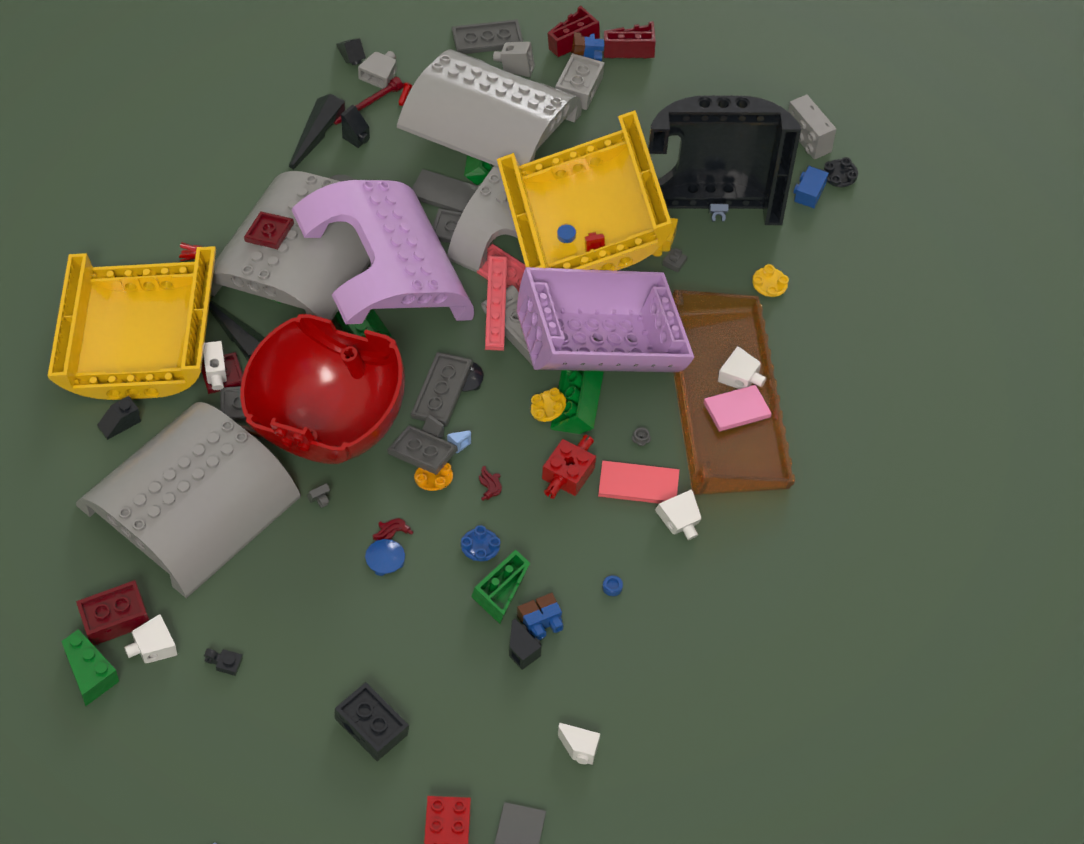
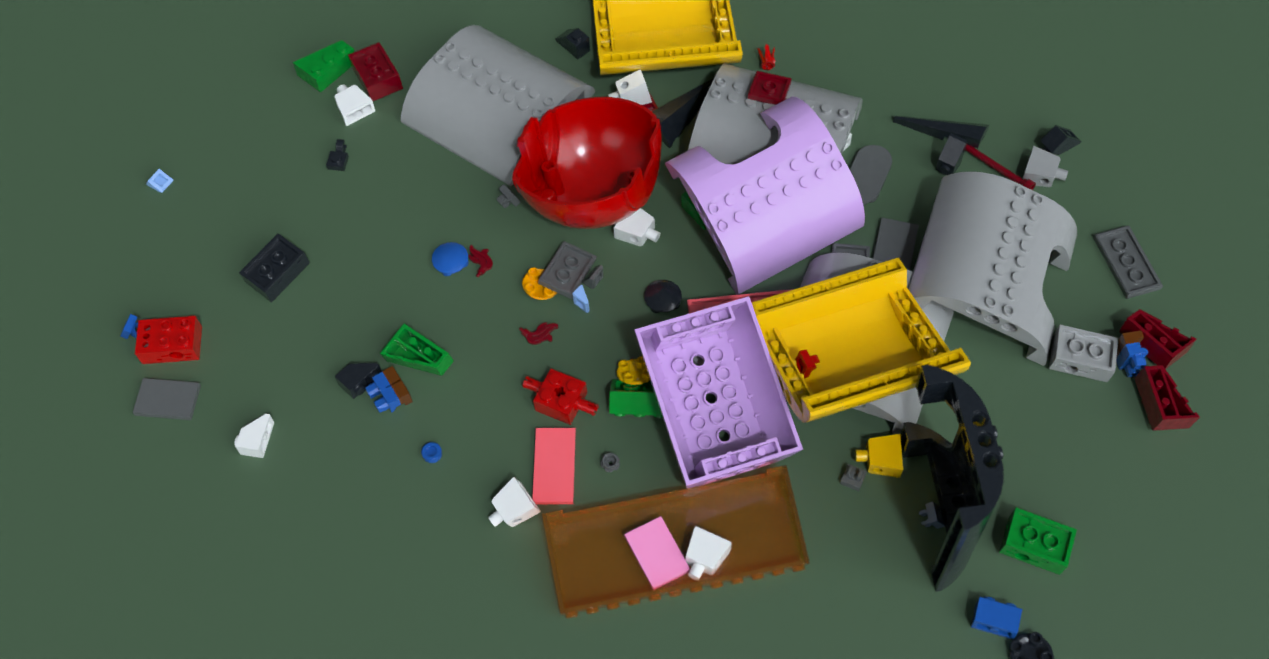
camera: 90 degrees right, 5 degrees up
dark grey tile [411,352,473,427] -> none
blue dish [461,525,501,562] -> none
light grey torso [493,42,535,77] -> none
blue tile [557,224,576,243] -> none
yellow dish [752,264,789,297] -> none
light grey piece [788,95,836,160] -> none

